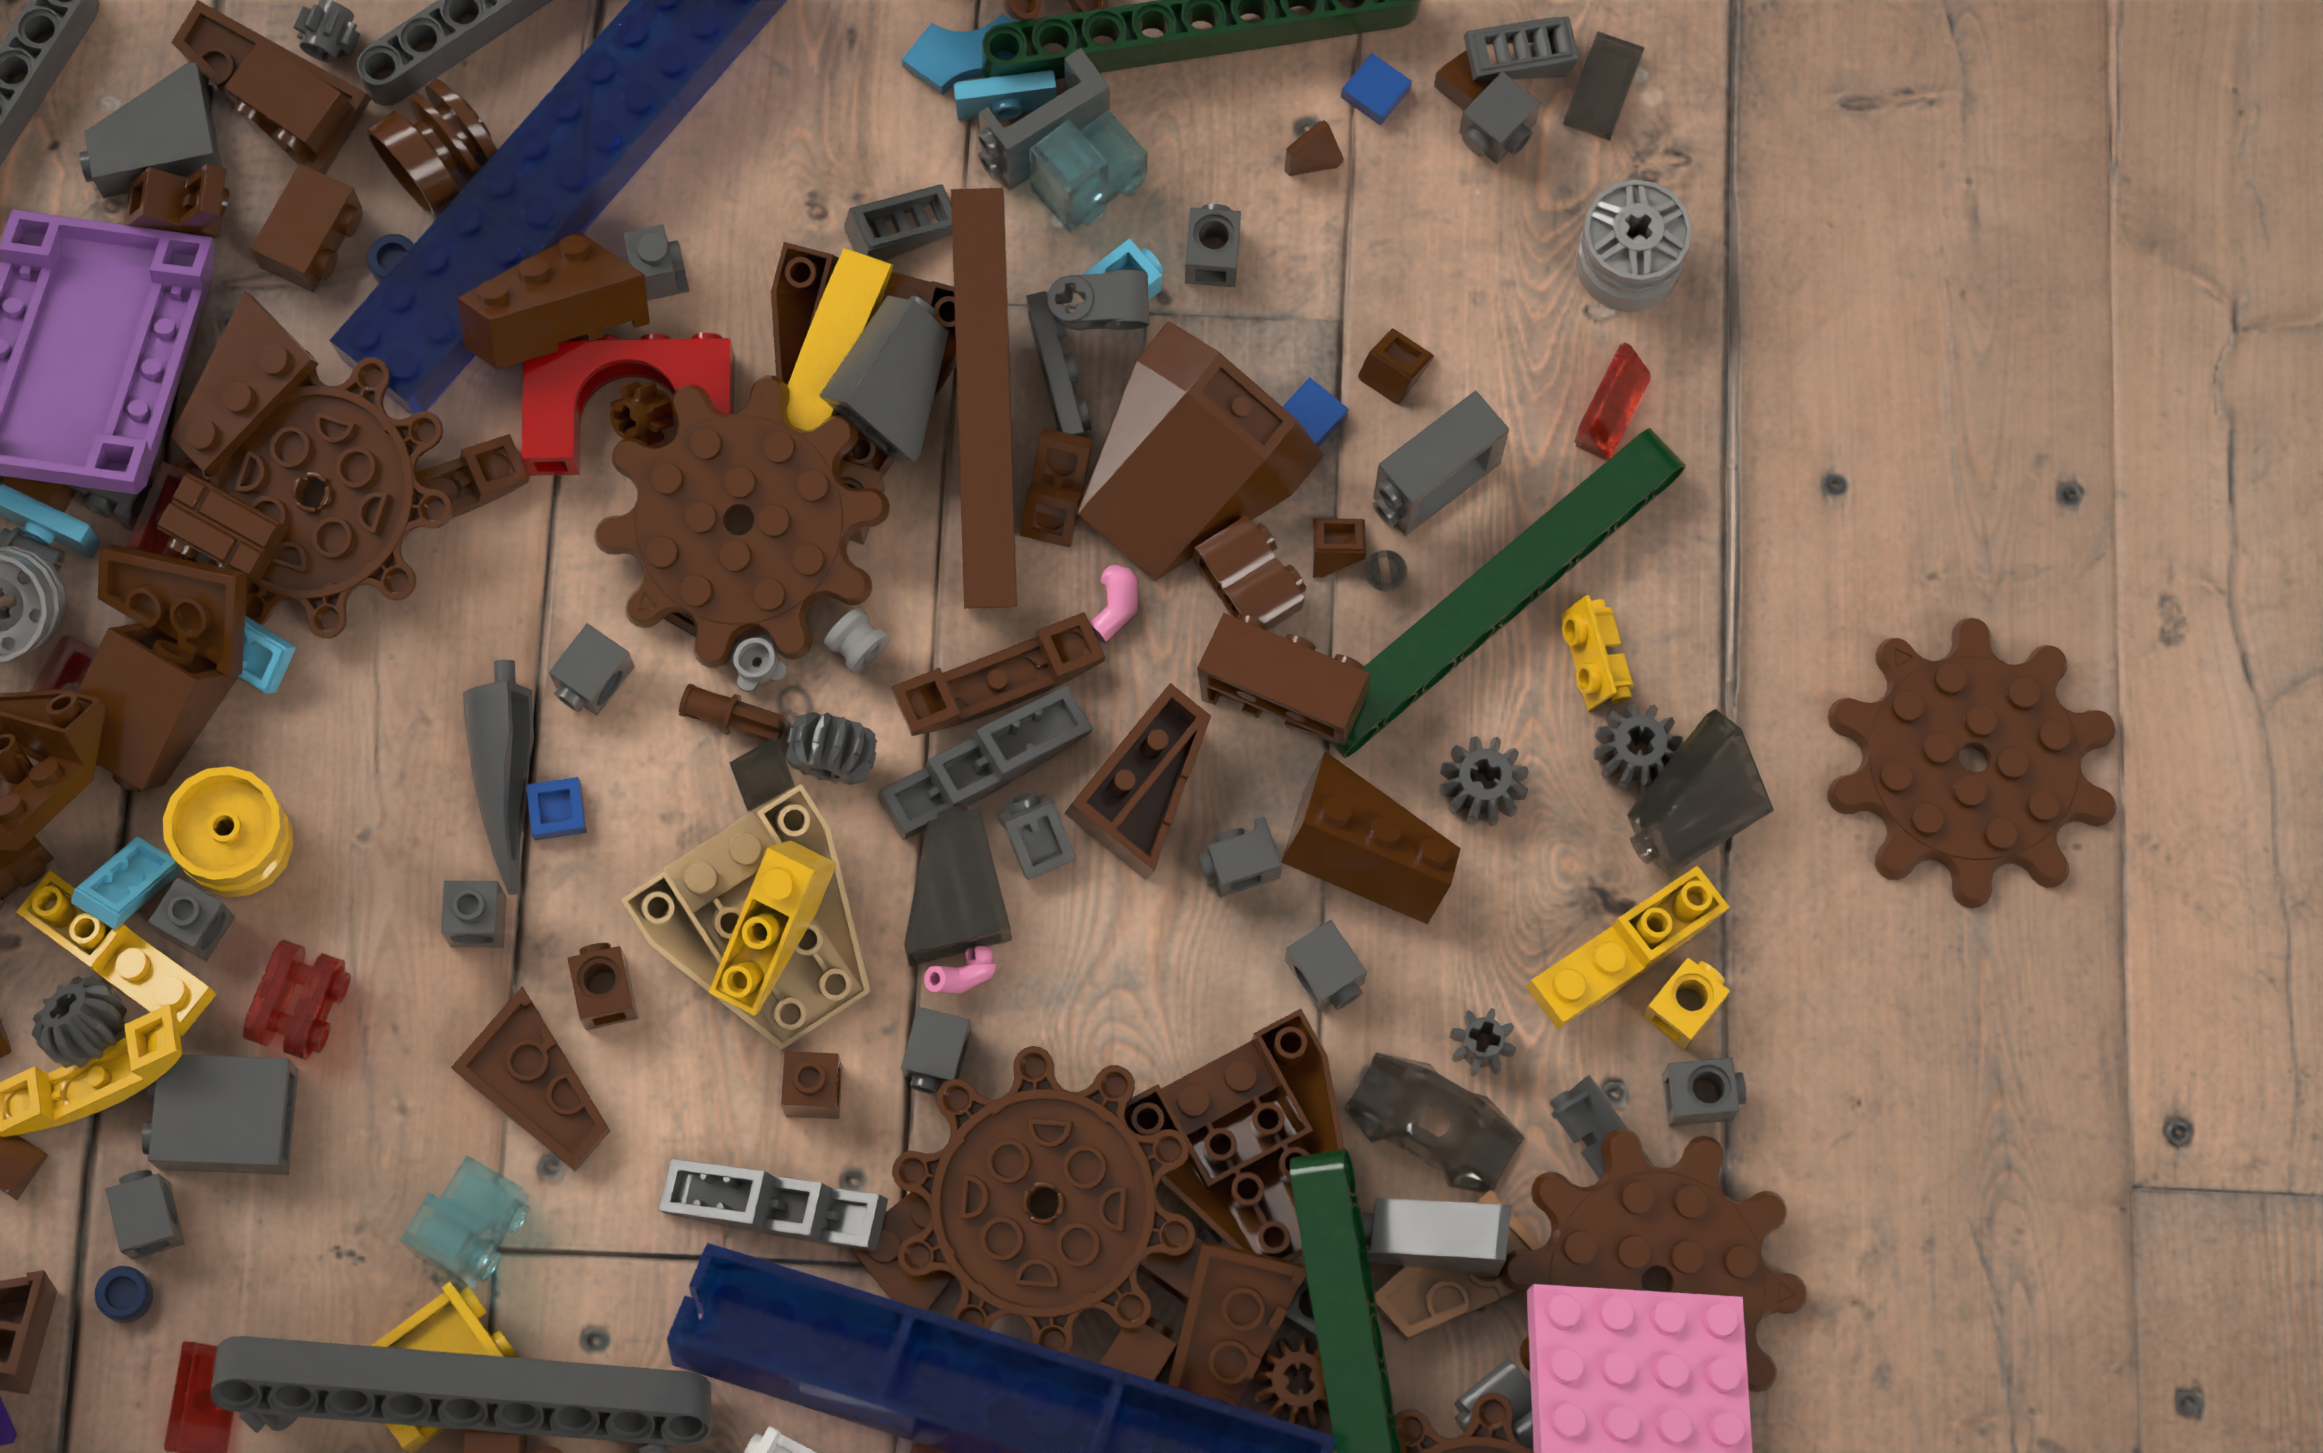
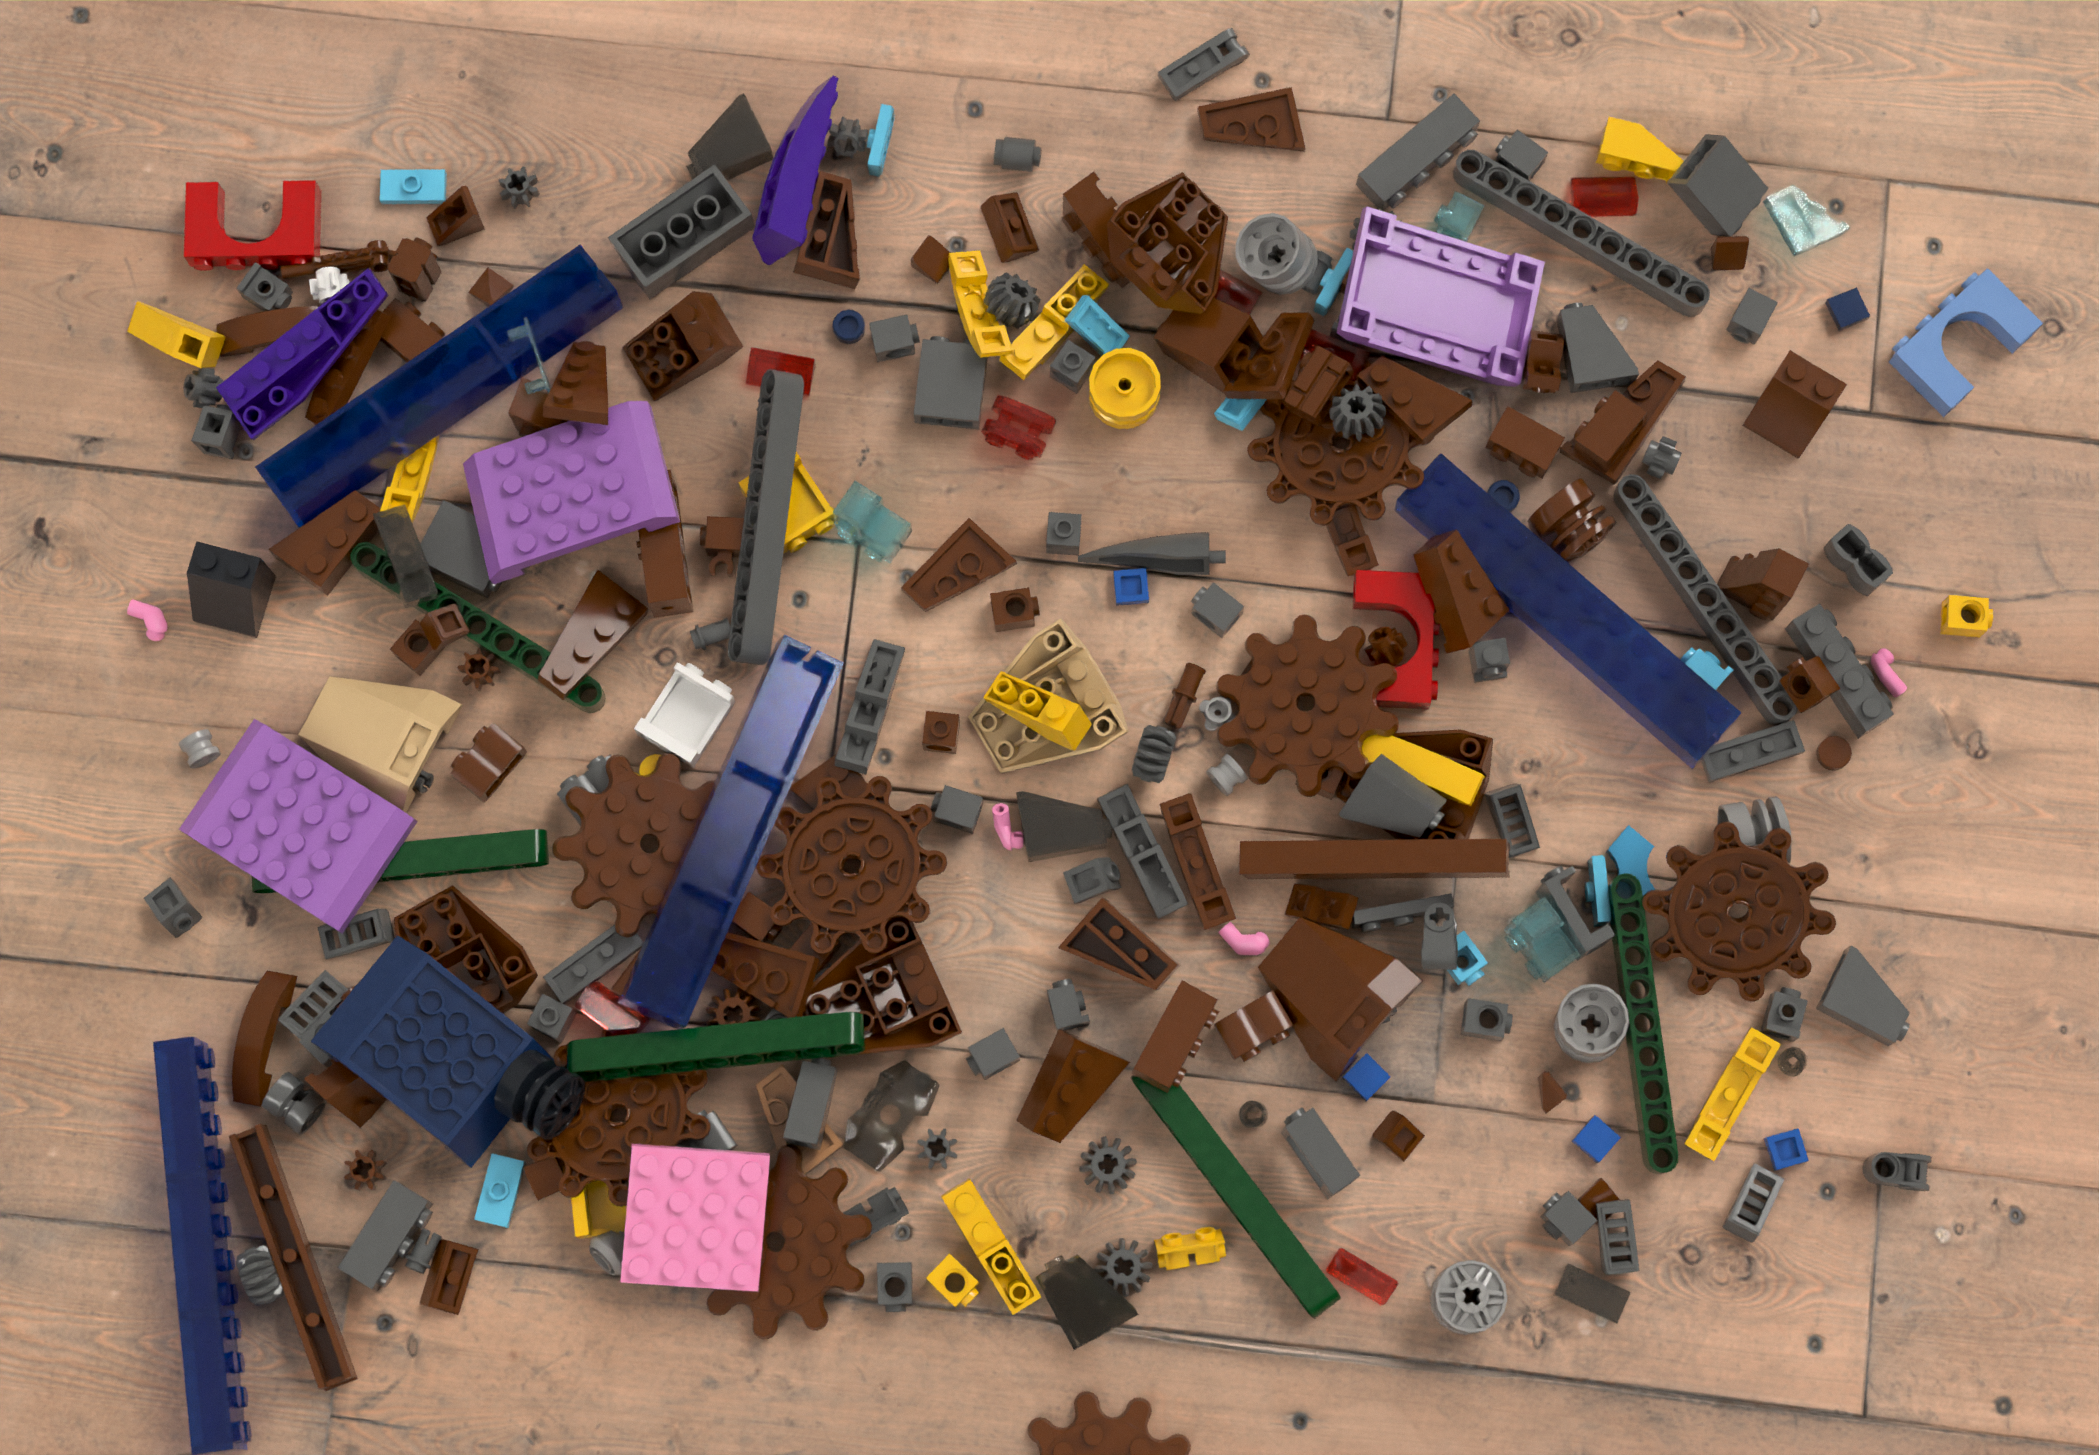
camera: 95 degrees right, 5 degrees up
clear smoke slope [729,738,795,812] -> none
reddish brown slope [1313,518,1366,578] -> none
none -> dark grey gear [1329,384,1386,442]
none -> light grey wheel [1554,984,1629,1063]

